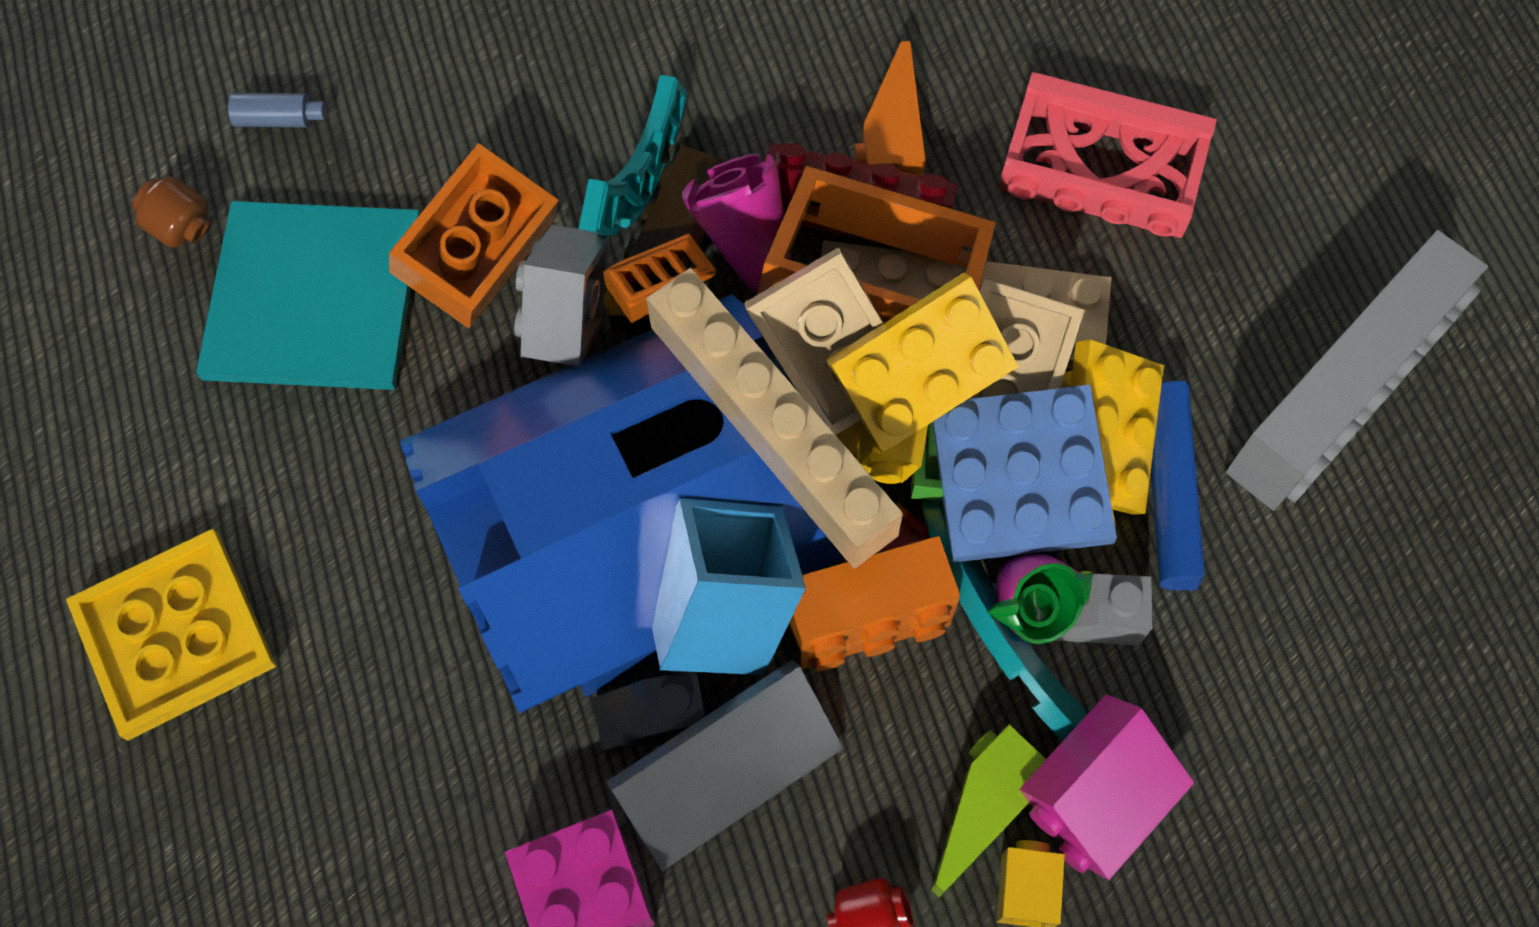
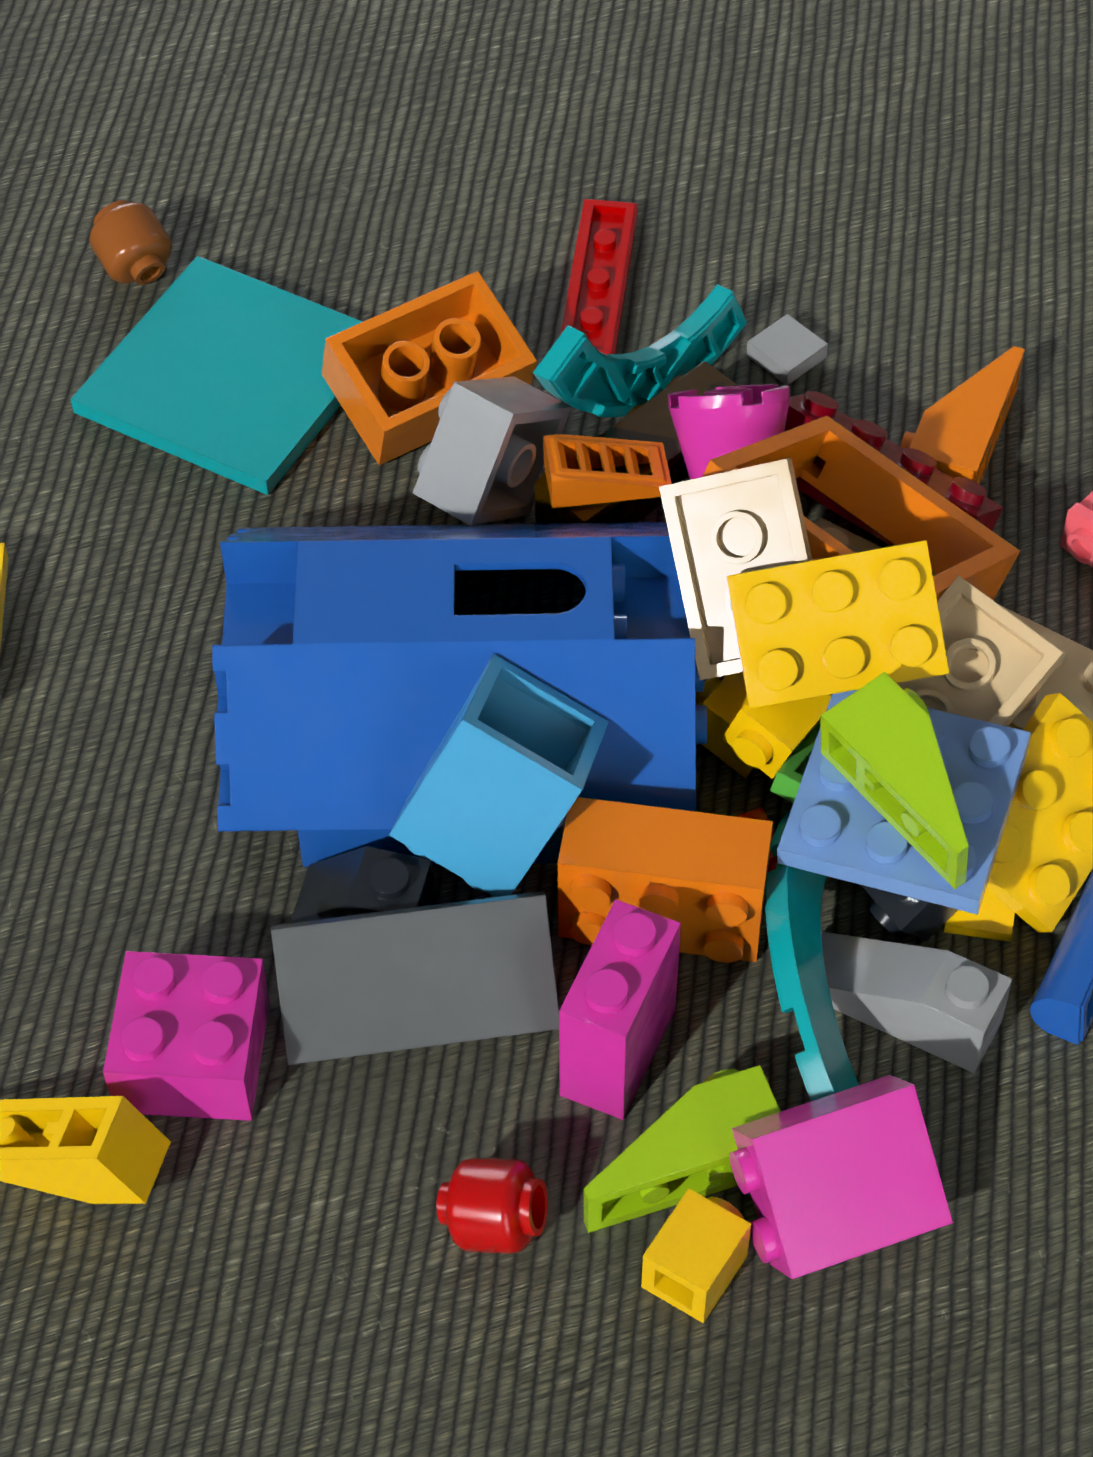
camera: 25 degrees right, 15 degrees down
sand blue cylinder [228,93,327,128] -> none
tan brick [646,268,903,569] -> none
green hat [986,553,1093,644] -> none
none -> dark pink brick [559,899,681,1120]
none -> red tile [560,199,638,354]
none -> light grey tile [746,314,828,385]
none -> lime slope [820,672,969,890]

